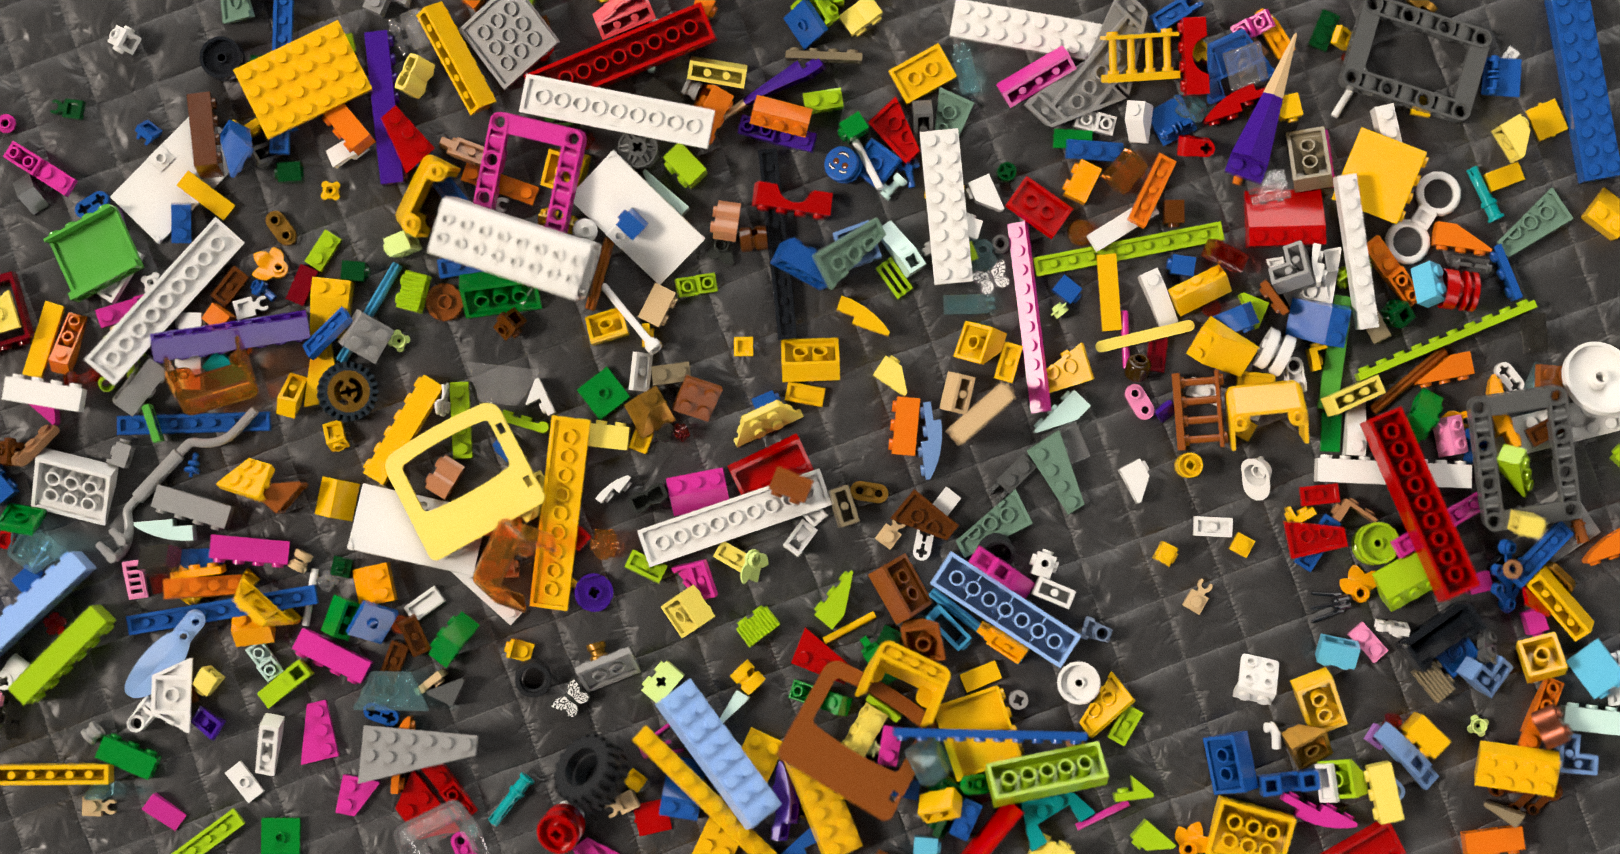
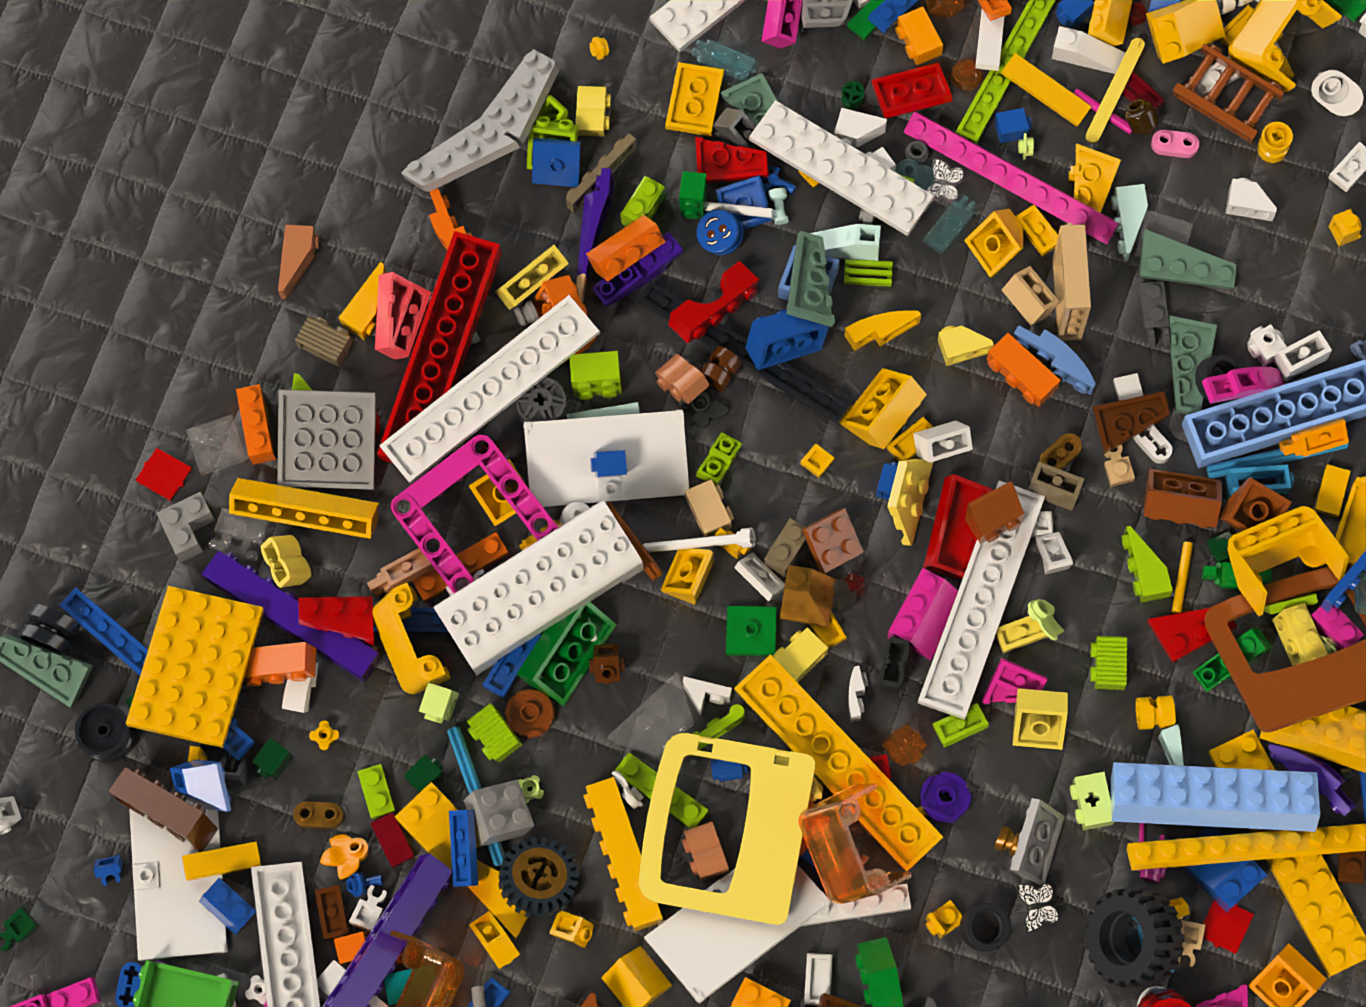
camera: 45 degrees left, 15 degrees down
dark purple slope [1154,400,1175,423] -> none
none -> white brick [913,421,973,462]

